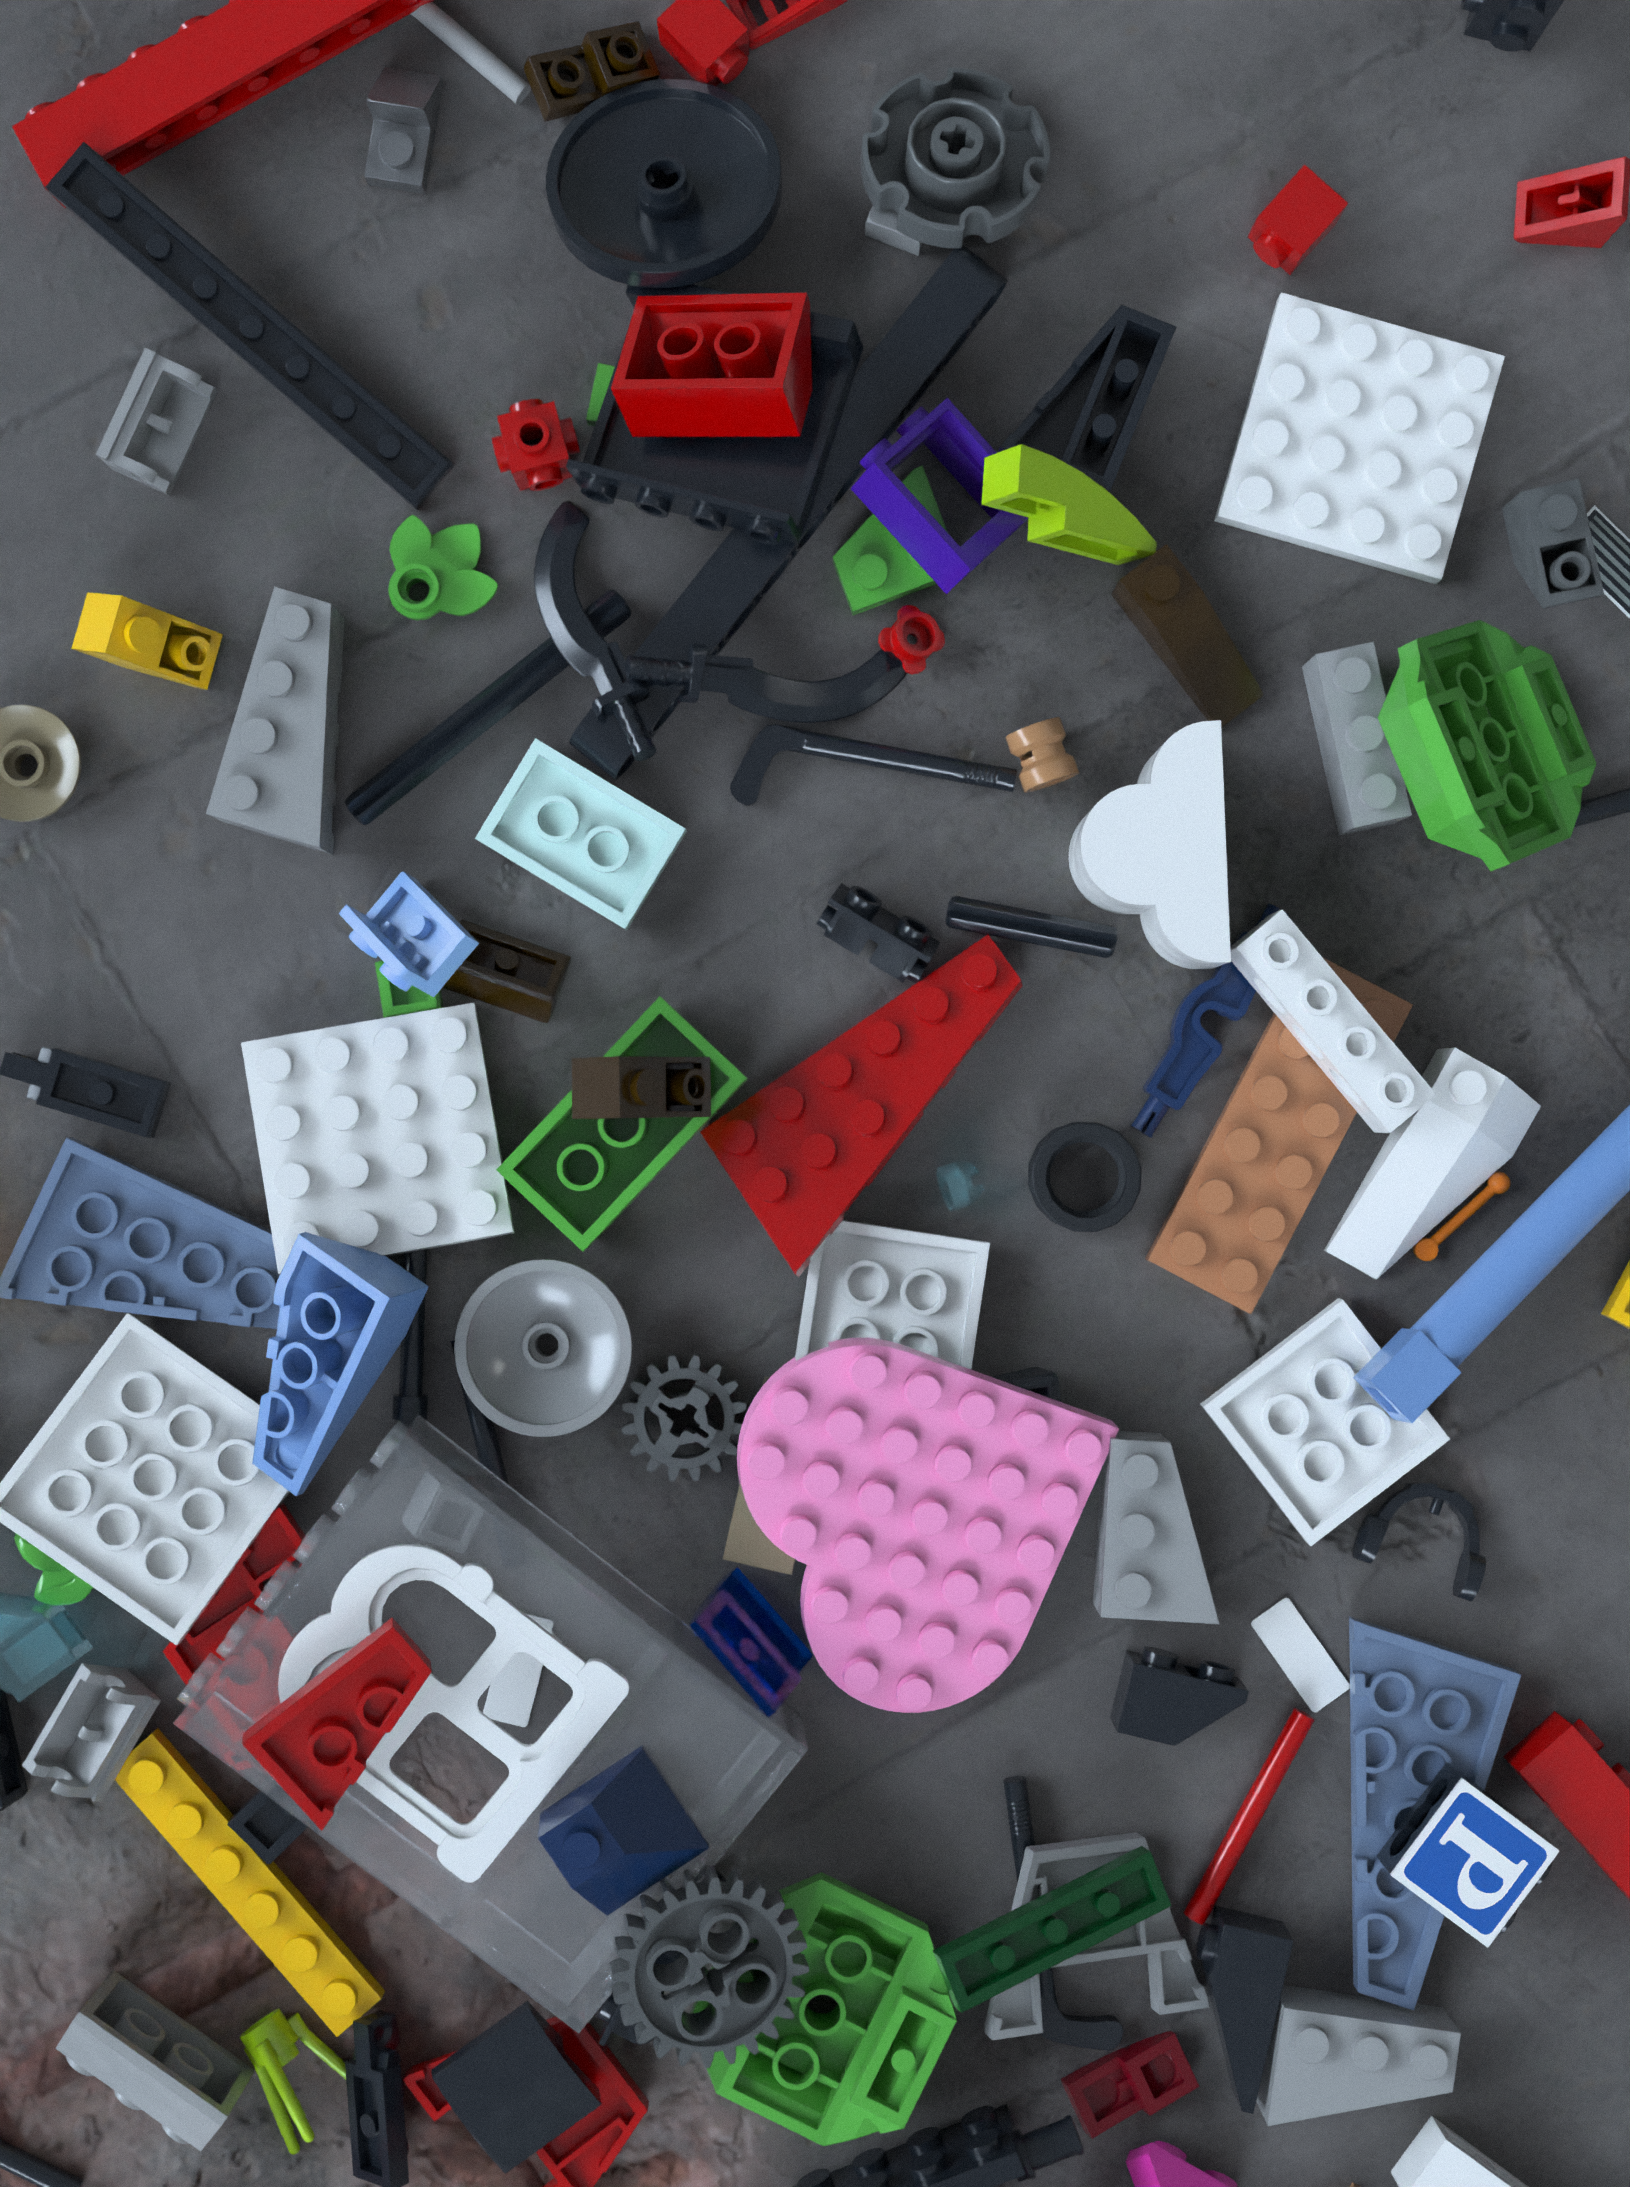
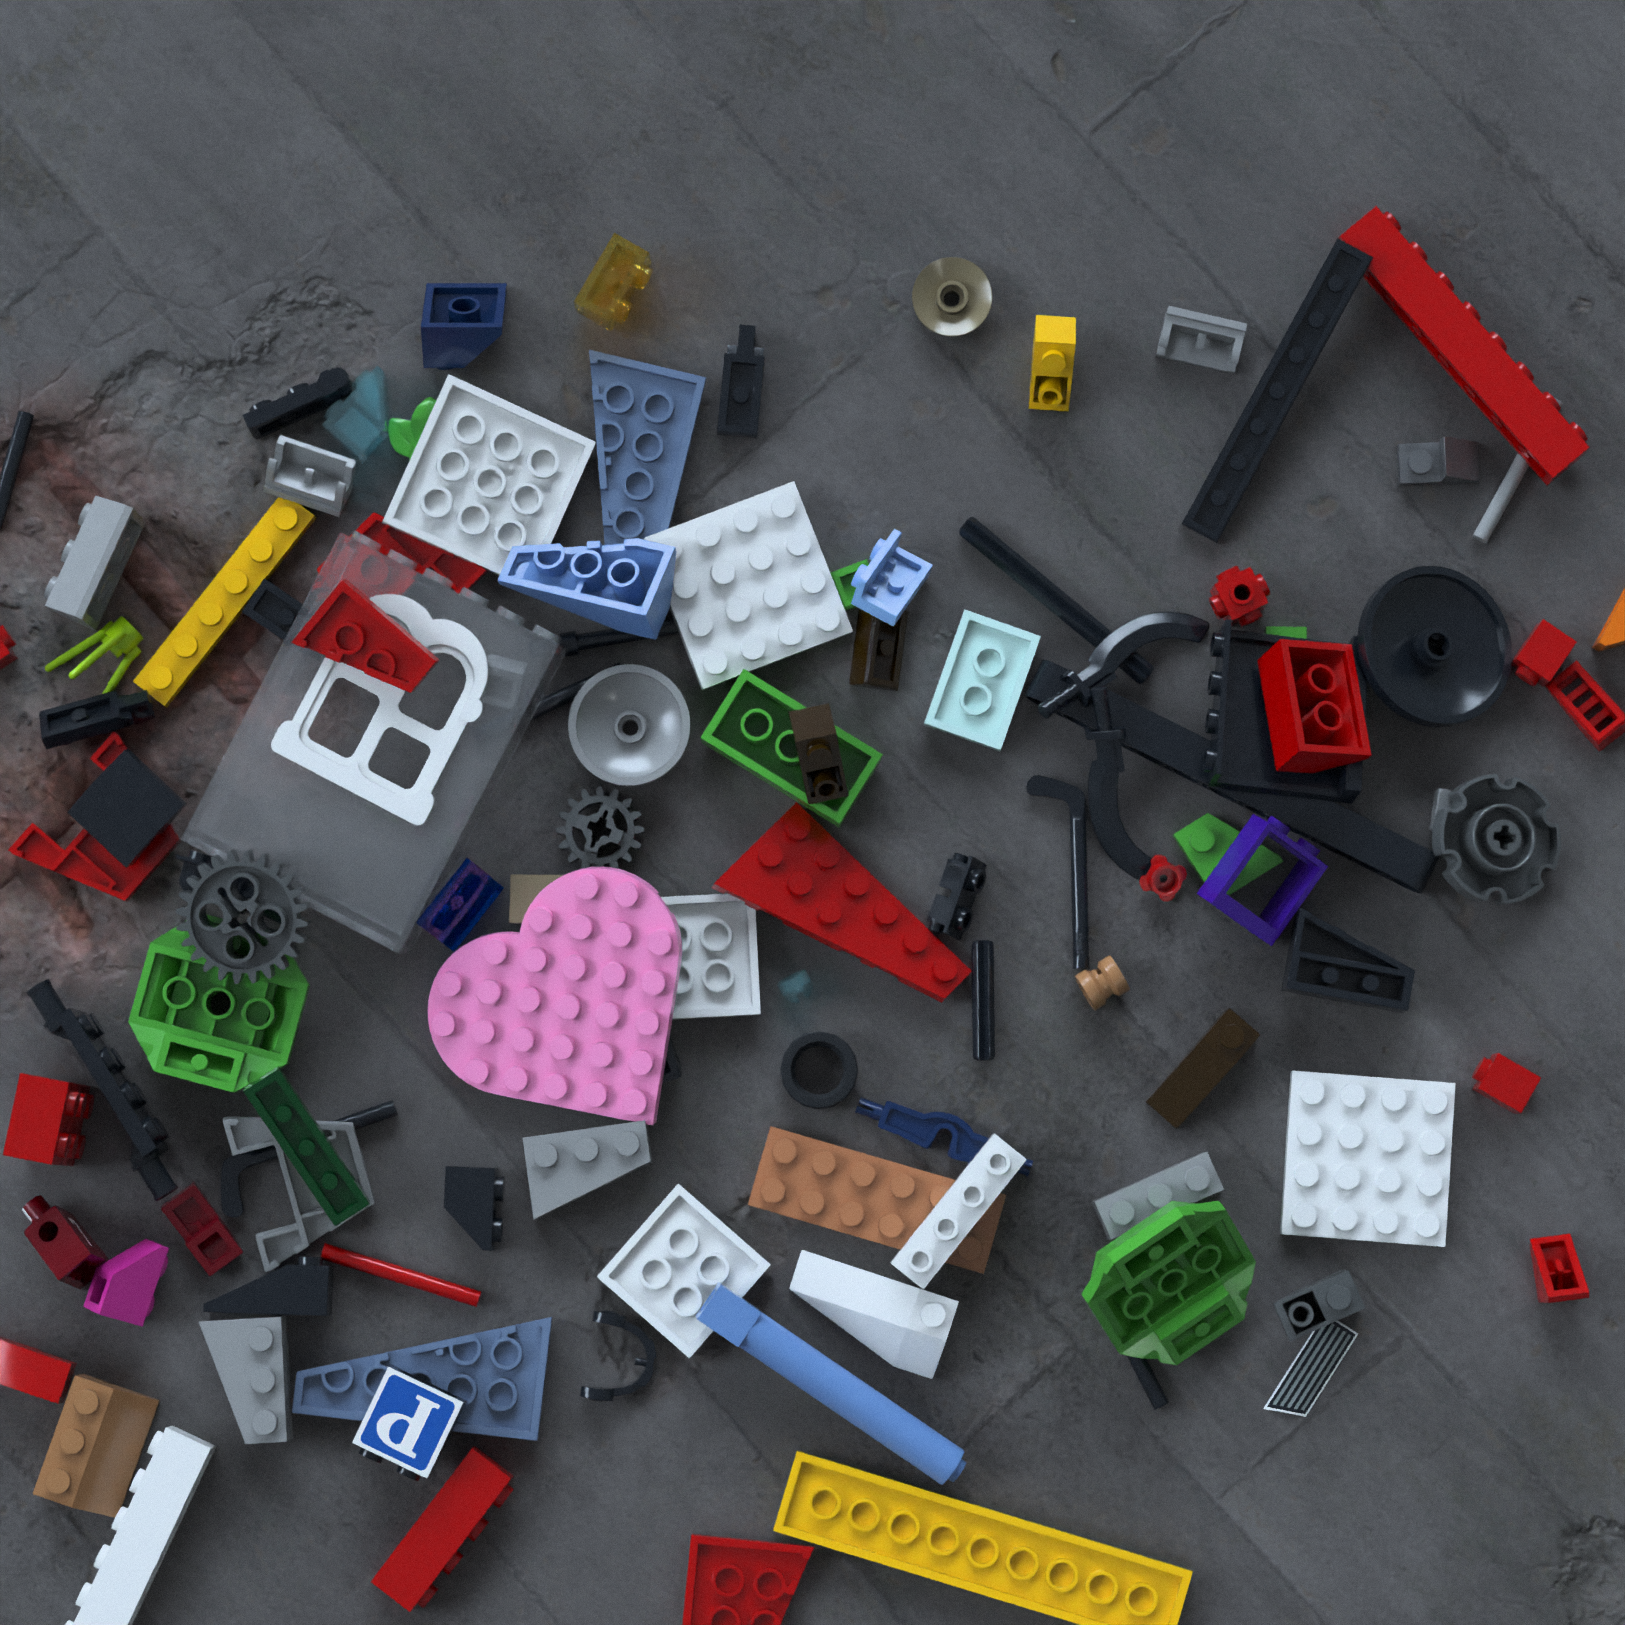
camera: 80 degrees right, 5 degrees down
light grey wedge [206,586,344,855] -> none
bright green plate [388,515,498,620] -> none
white sticker [483,1612,554,1727] -> none
dark brown slope [523,21,660,122] -> none
dark blue slope [538,1745,710,1916] -> none
lime slope [981,444,1157,565] -> none
white brick [1068,720,1231,969] -> none
white sticker [1251,1598,1350,1712] -> none
orange hinge [1413,1171,1511,1261] -> none

